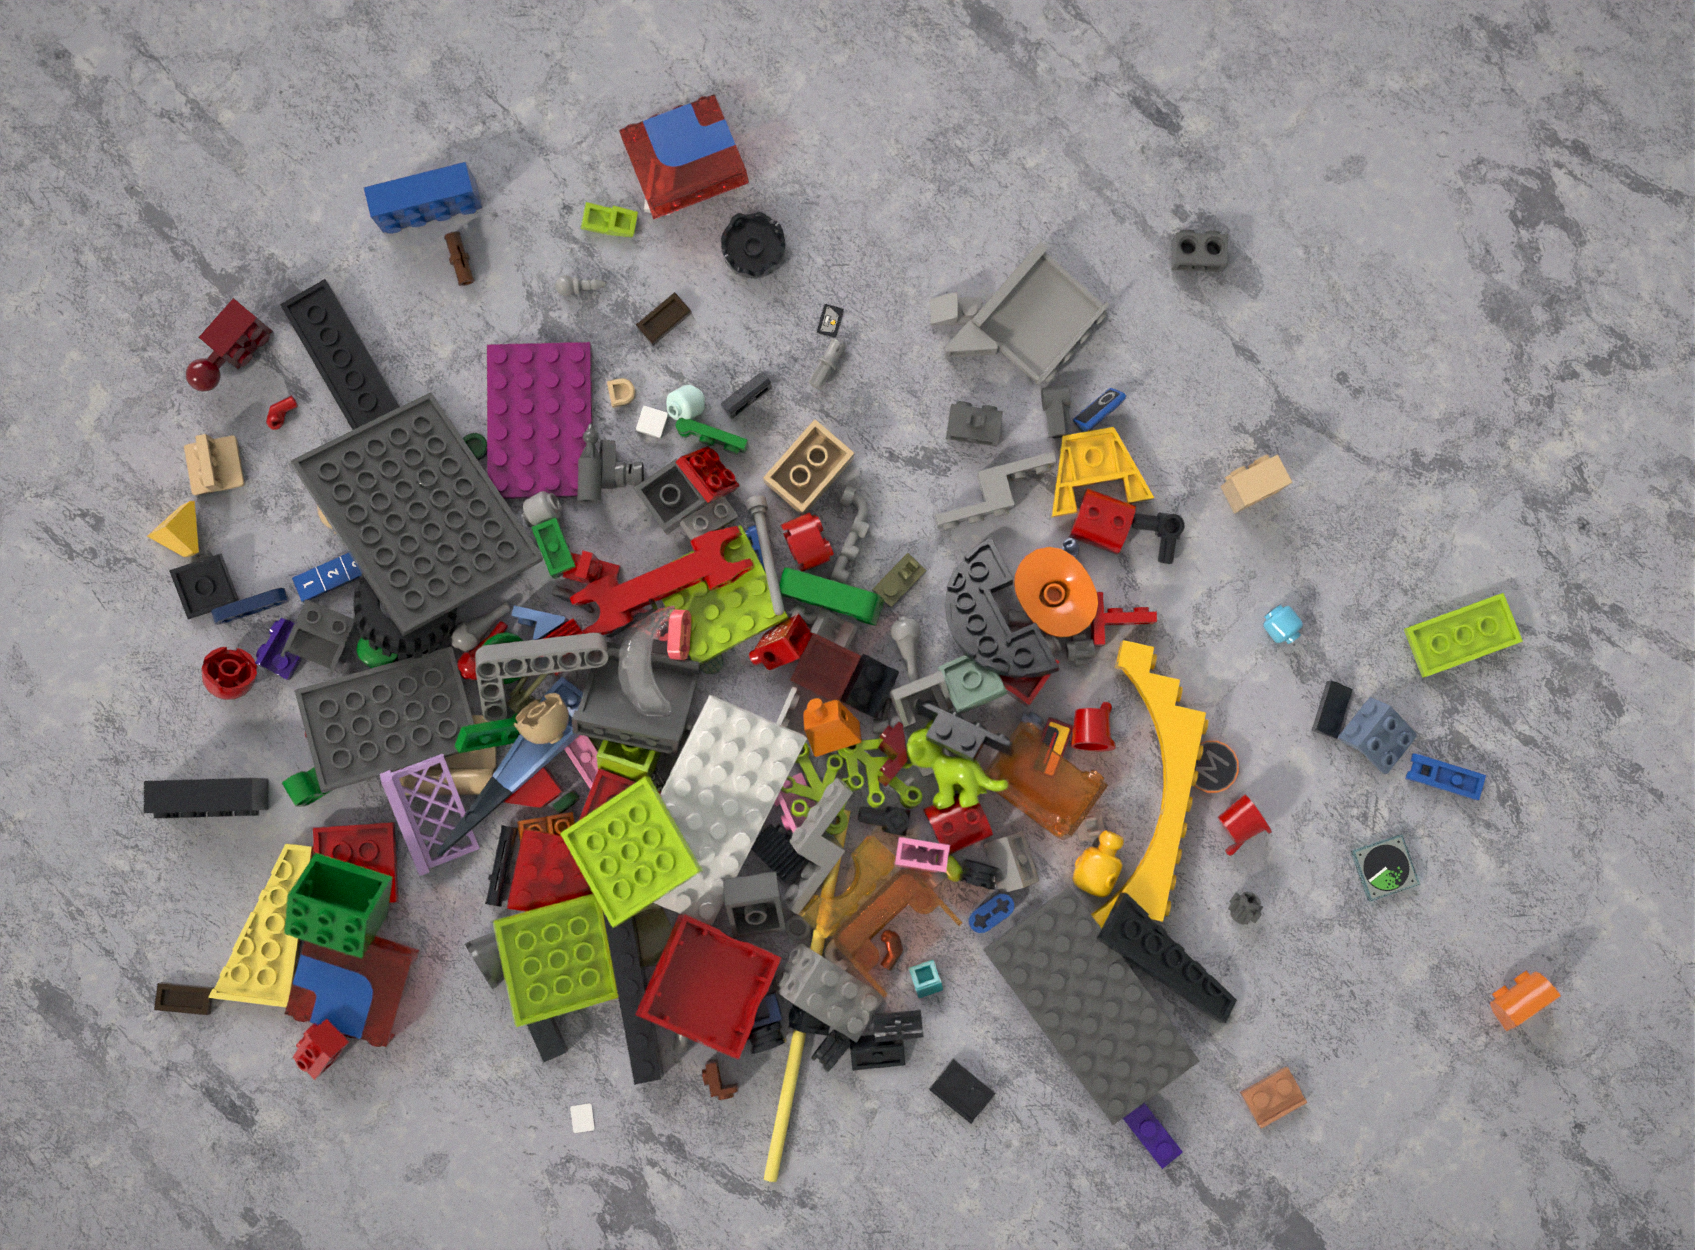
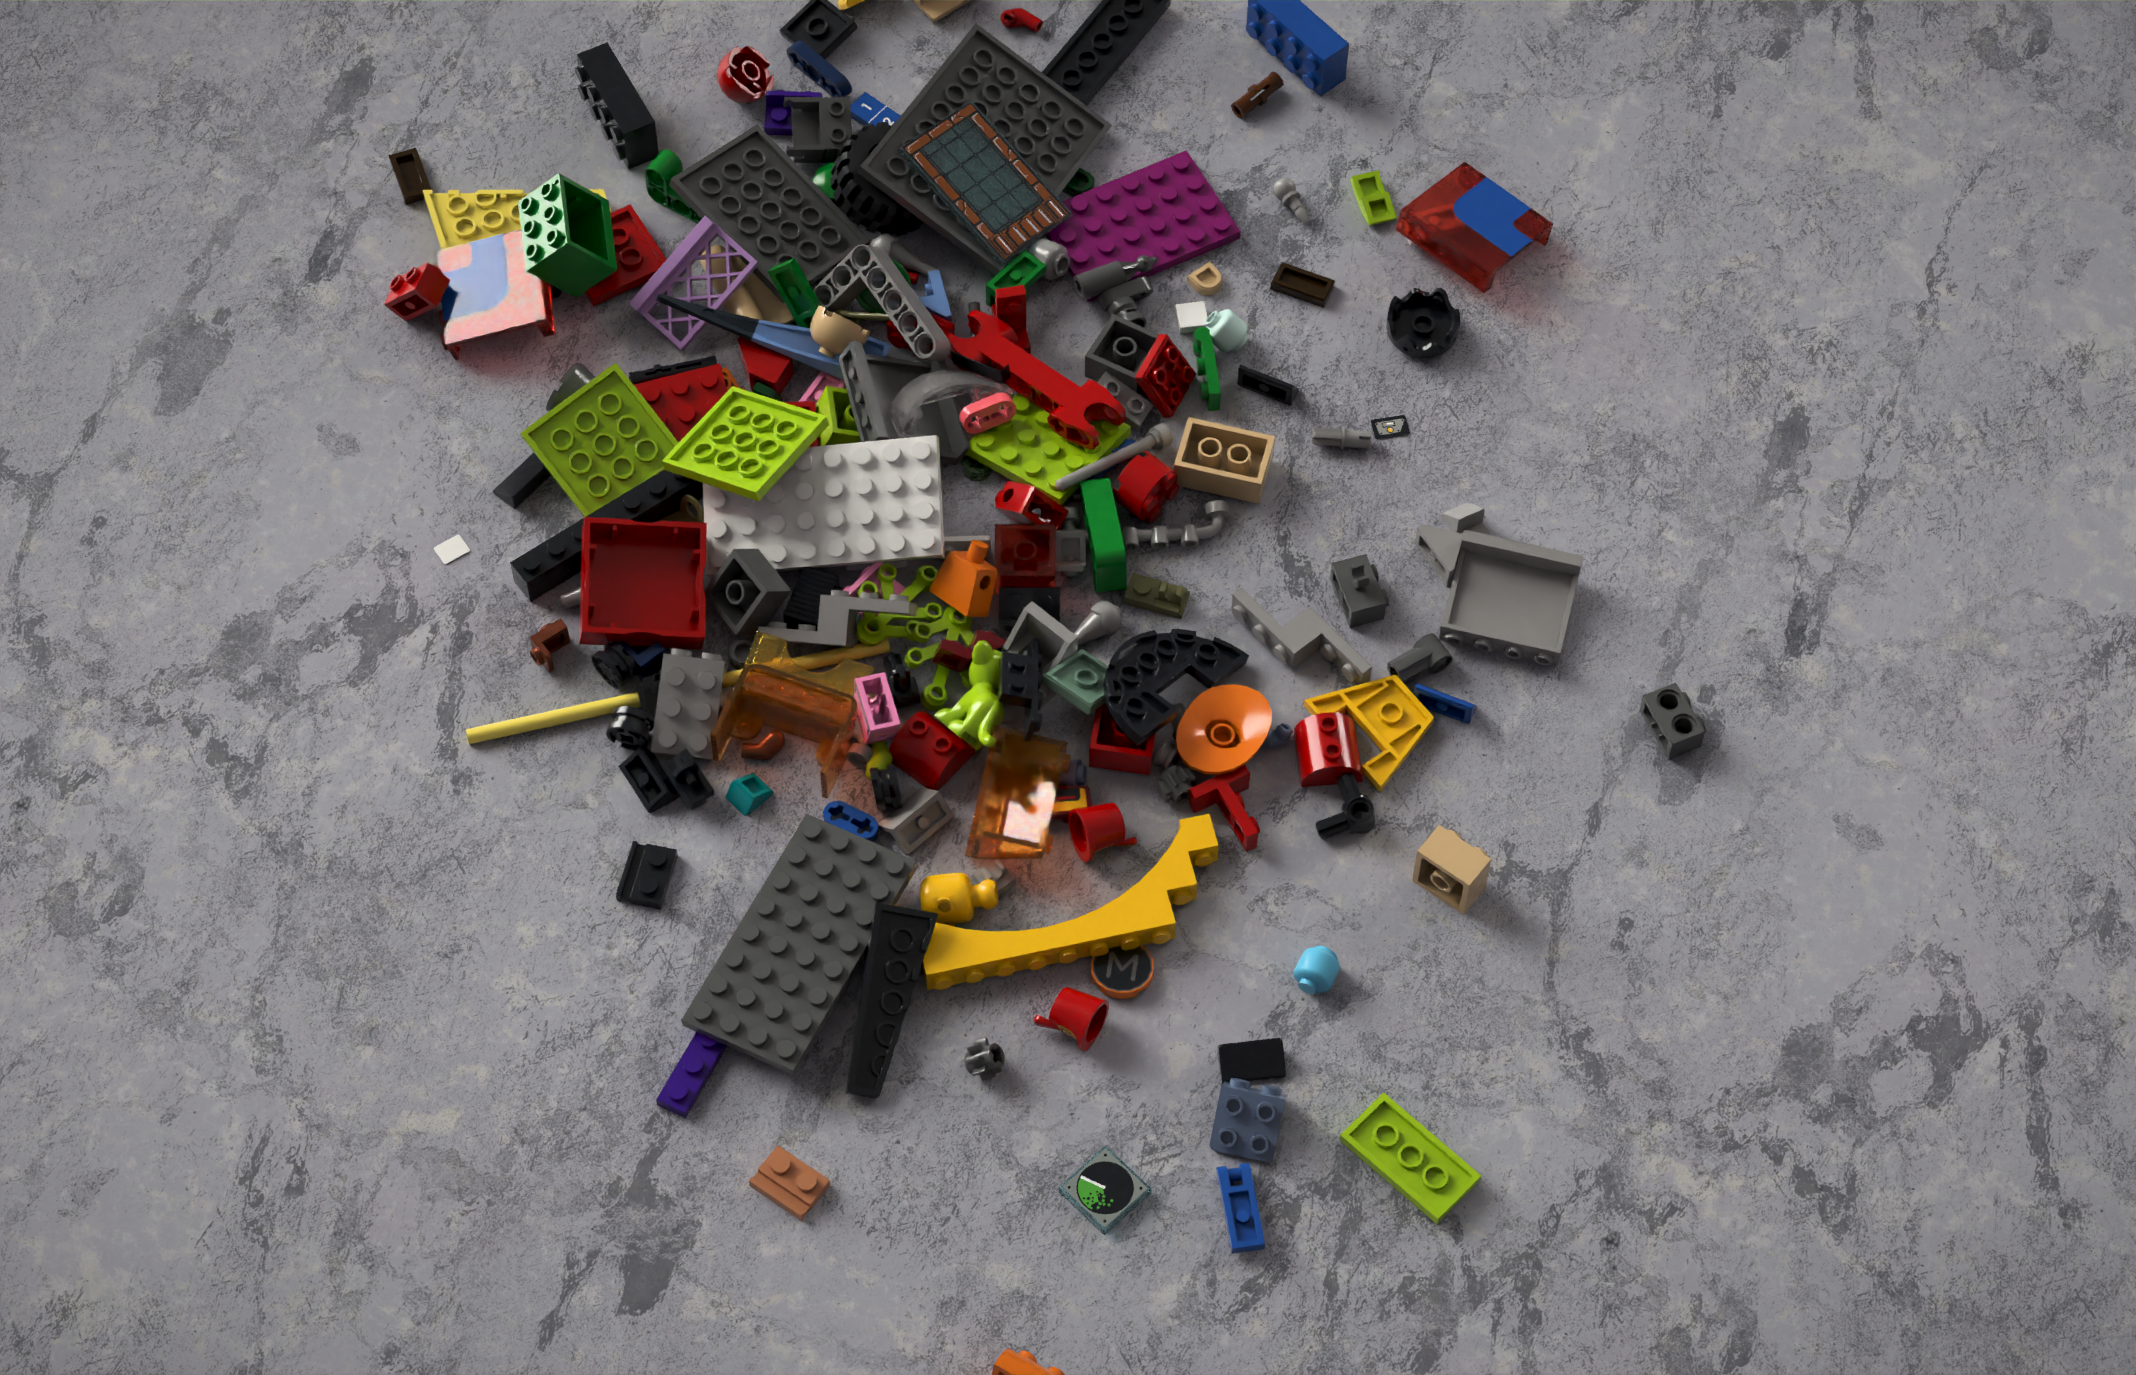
camera: 65 degrees right, 25 degrees down
none -> piece [898,101,1073,266]

